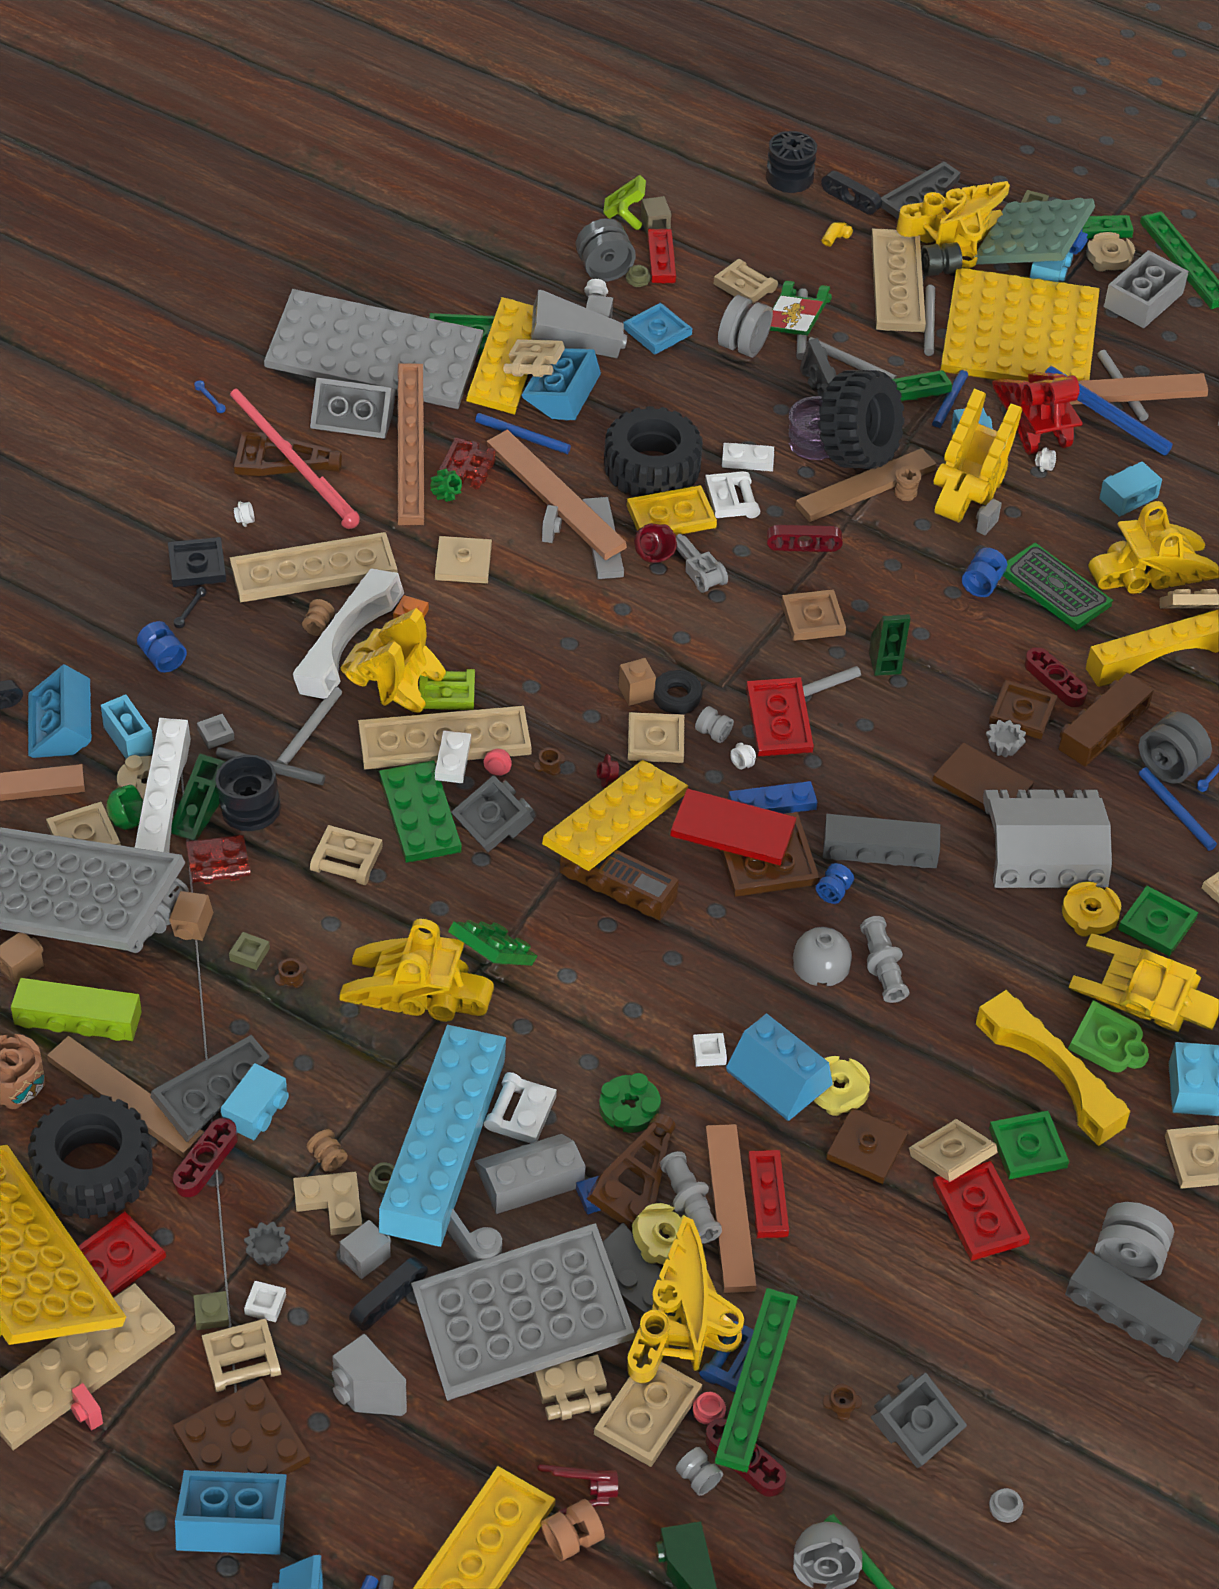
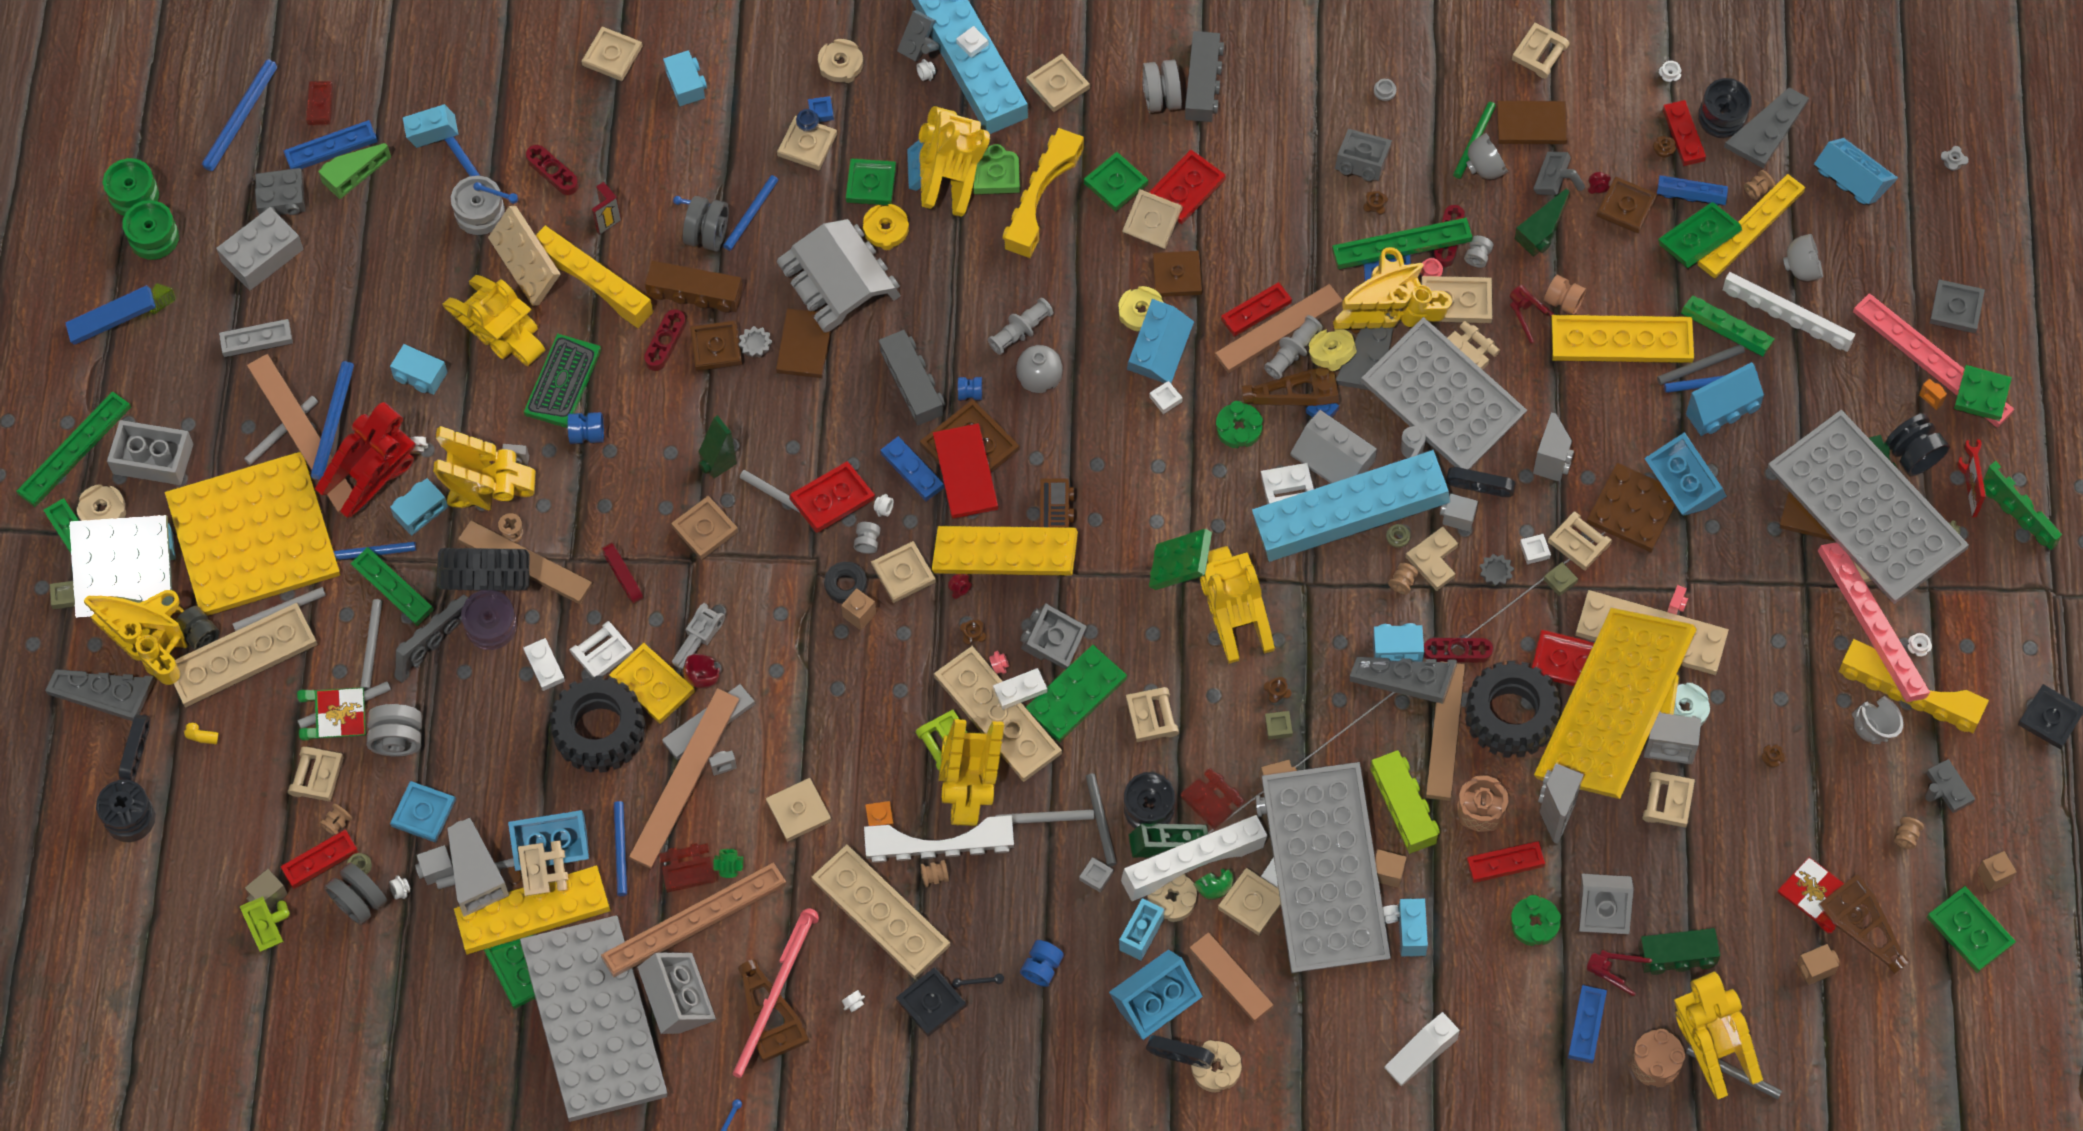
camera: 115 degrees left, 15 degrees up
none -> medium nougat bush [319,804,352,836]

